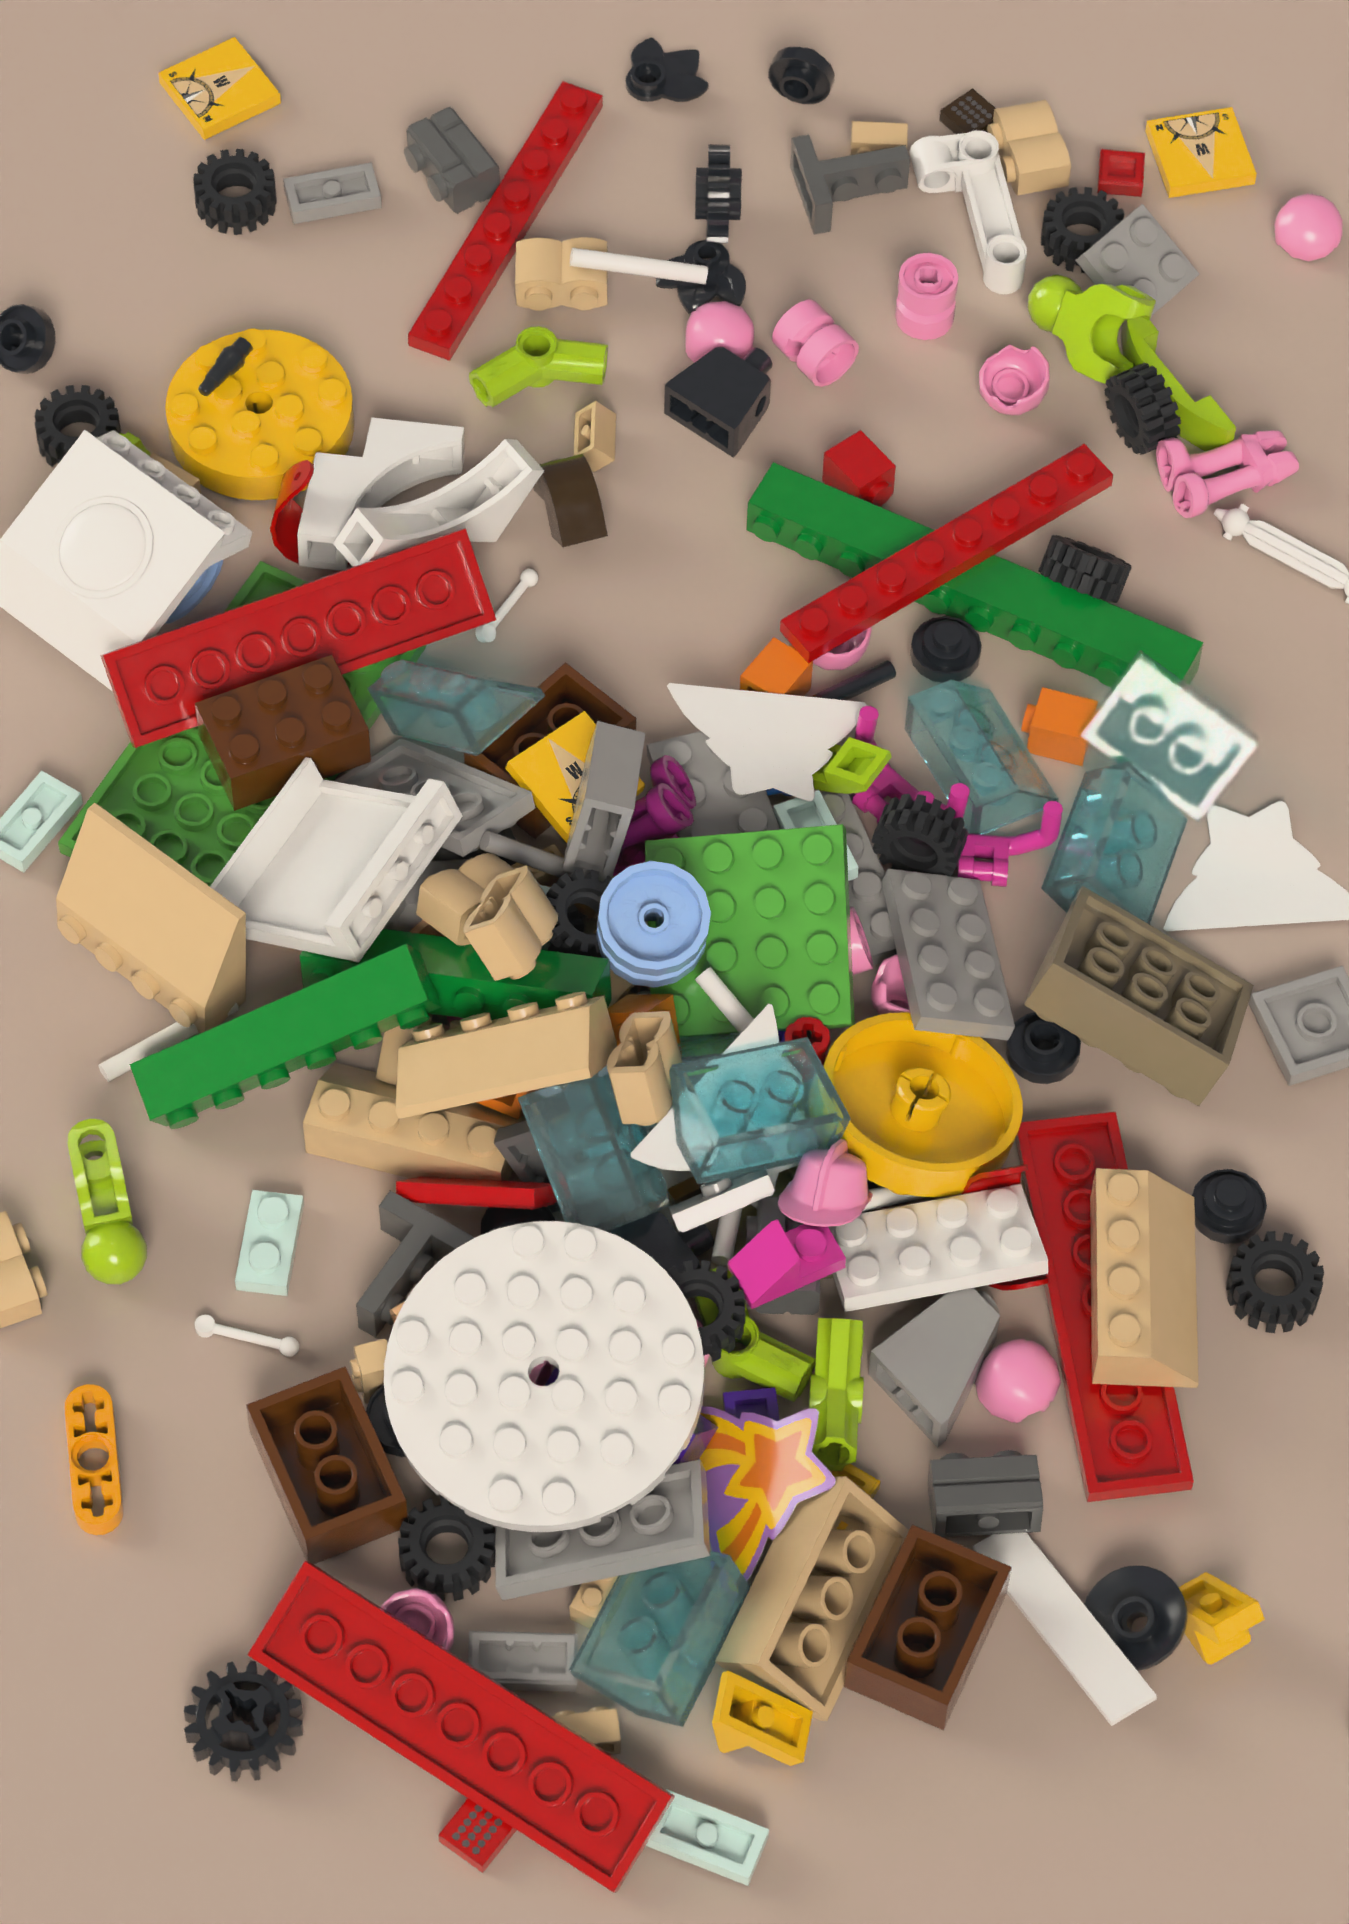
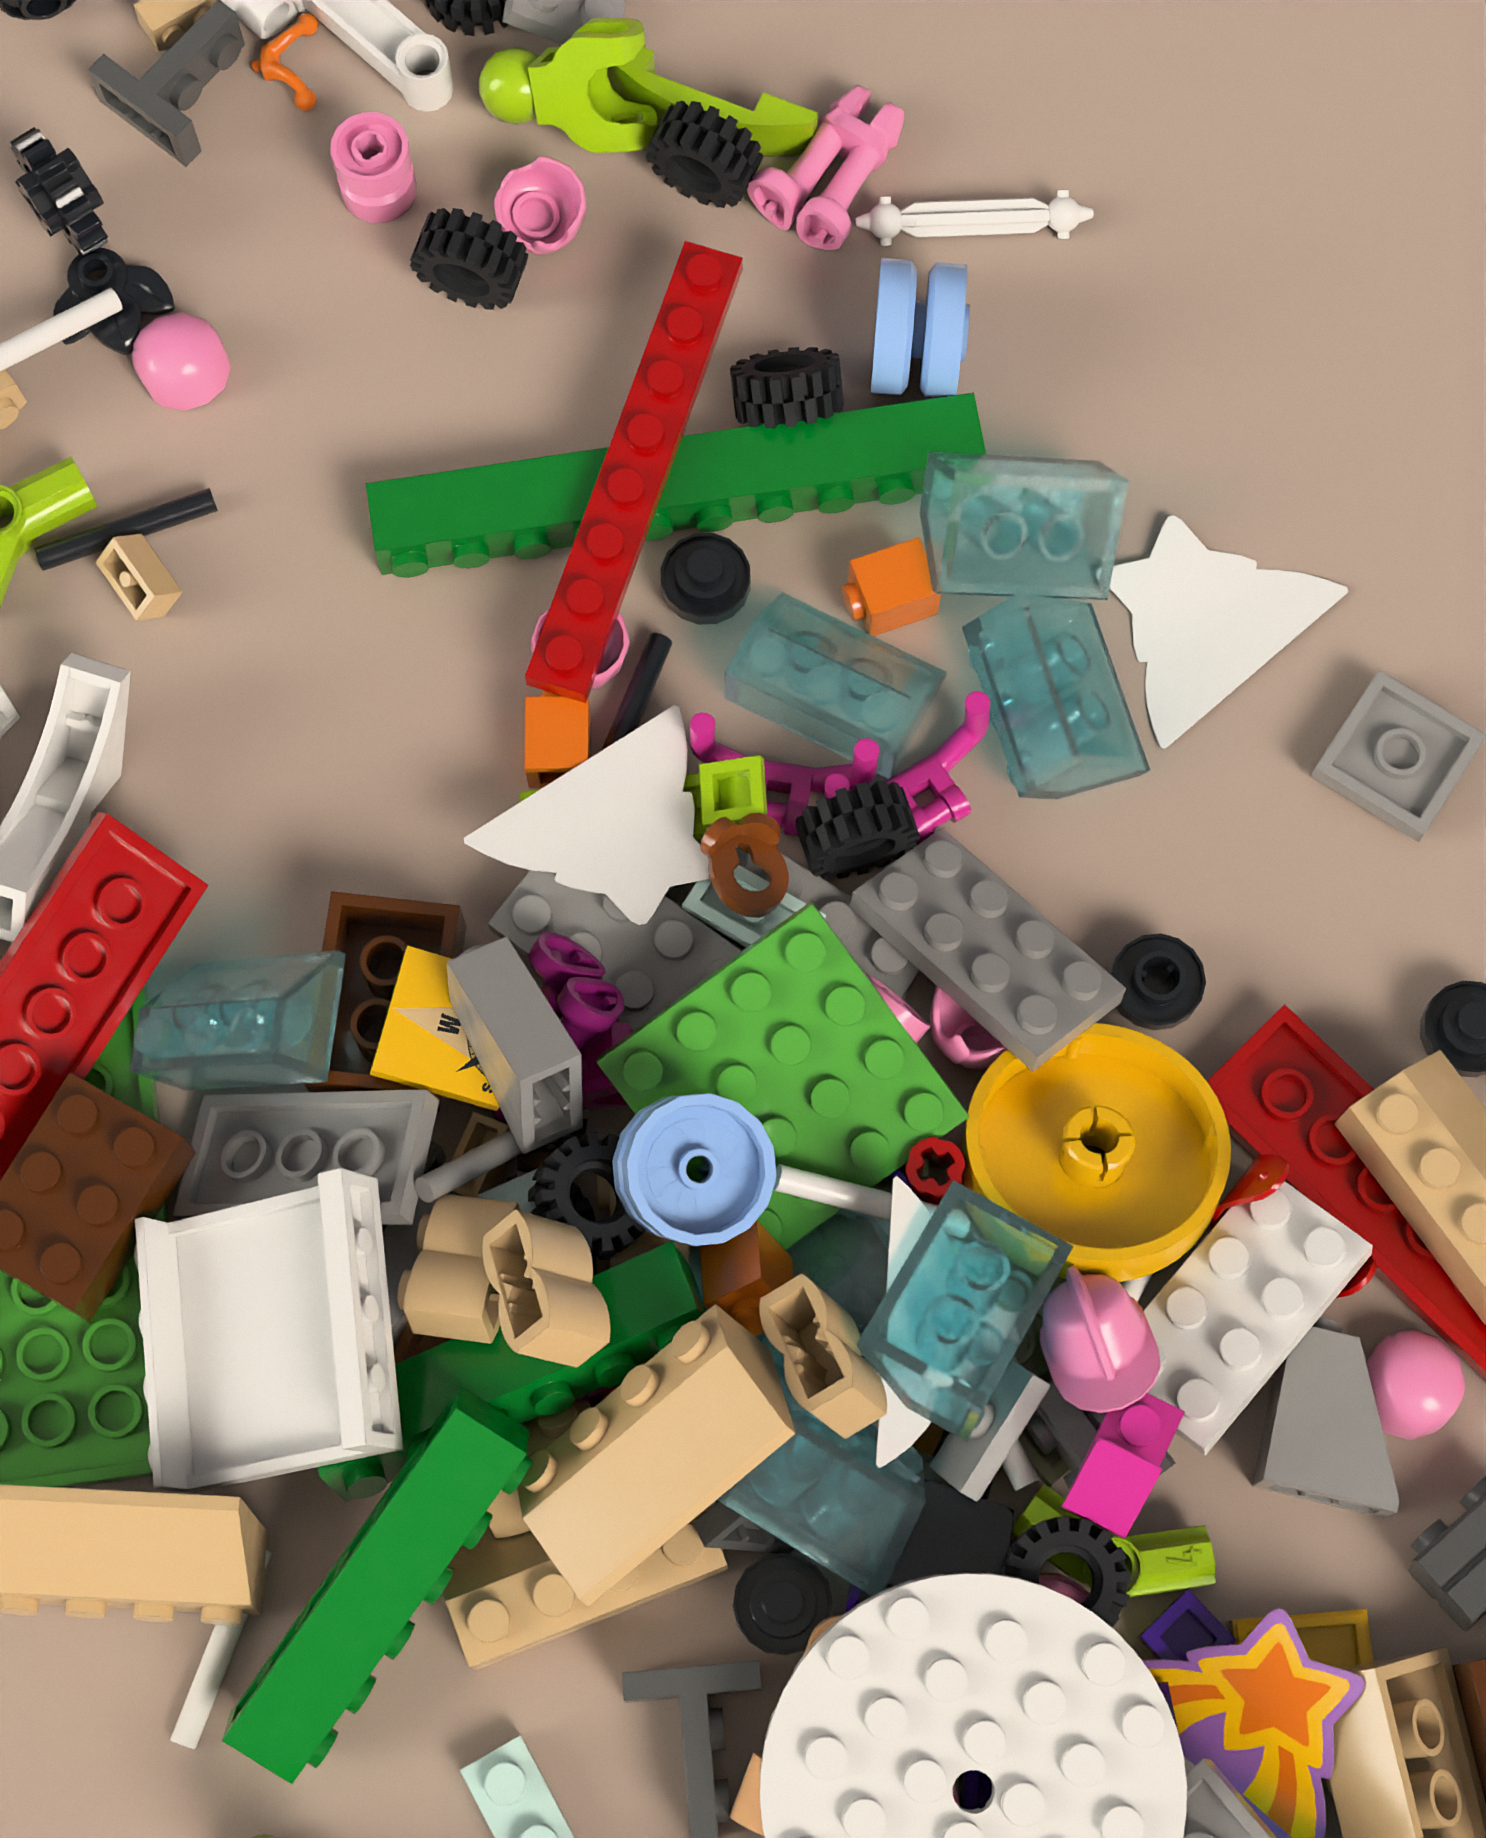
camera: 35 degrees left, 15 degrees up
red tile [396,1176,558,1209] -> none
white hinge [475,569,538,643] -> none
dark brown brick [533,454,608,547] -> none
black torso [664,347,773,458] -> none
bright pink wheel [772,299,859,387] -> none
lime piece [808,1318,864,1471] -> none
red brick [822,430,896,507] -> none
dark tan slope [1024,886,1254,1106] -> none
none -> black bar [34,488,218,571]
none -> orange piece [251,13,318,111]
none -> black tyre [410,208,528,310]
none -> dark orange piece [700,813,789,918]
none -> light blue wheel [870,258,970,398]

